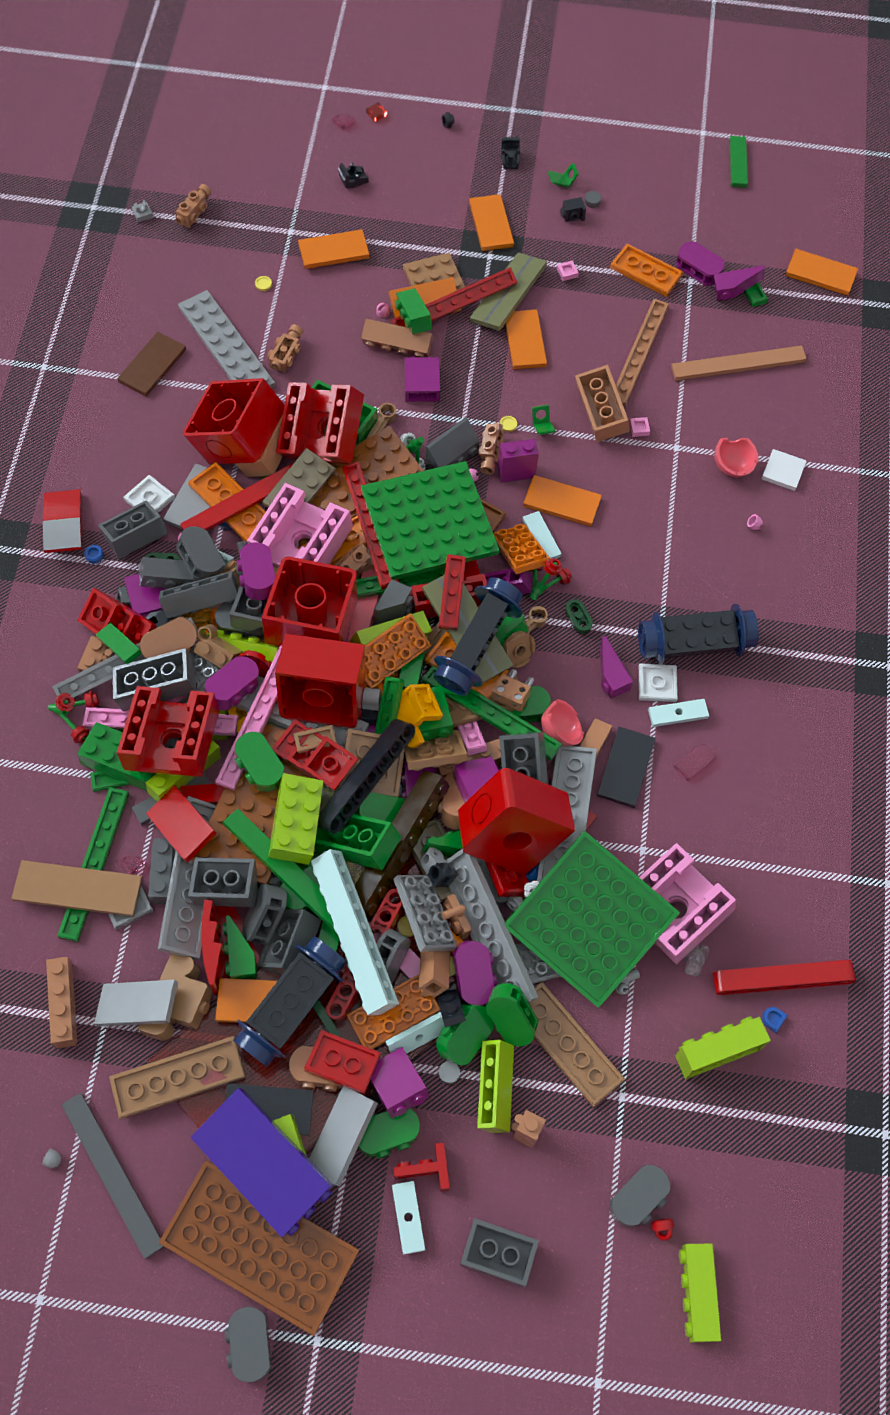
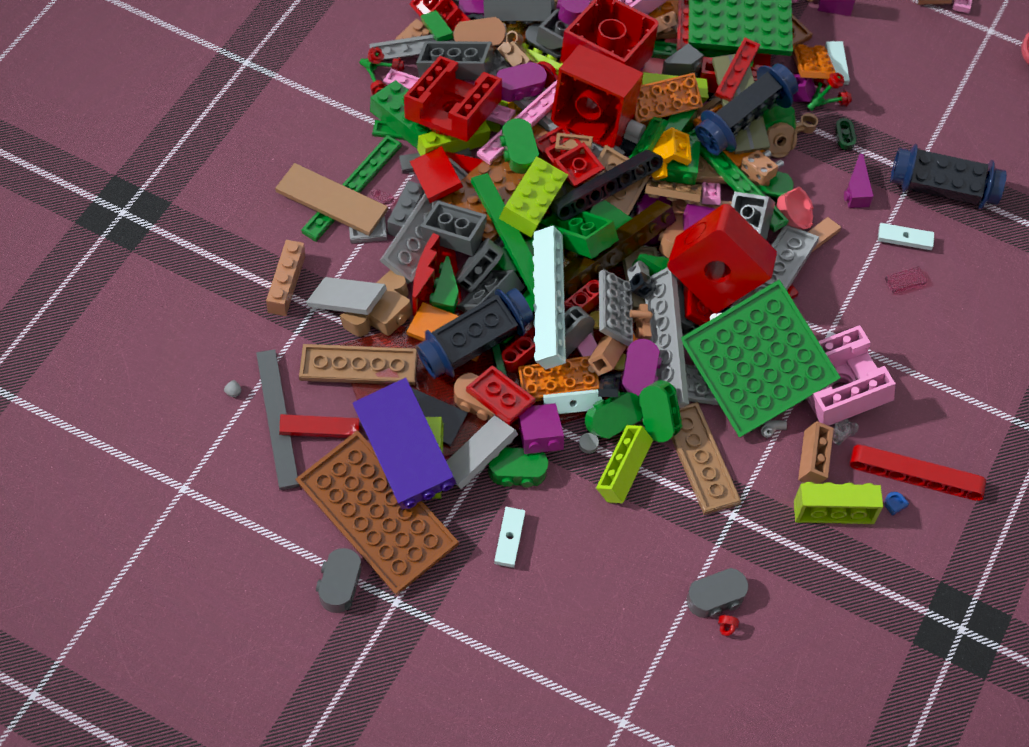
camera: 20 degrees right, 5 degrees down
red bracket [394,1143,450,1192] -> none
dark grey brick [460,1218,539,1288] -> none
nougat brick [511,1110,546,1148] -> none
orange tile [523,475,602,527] -> none
black tile [597,727,655,808] -> none
white tile [638,664,677,702] -> none
lime brick [679,1243,721,1342] -> none
none -> red tile [279,414,359,438]
none -> nougat brick [798,421,834,484]

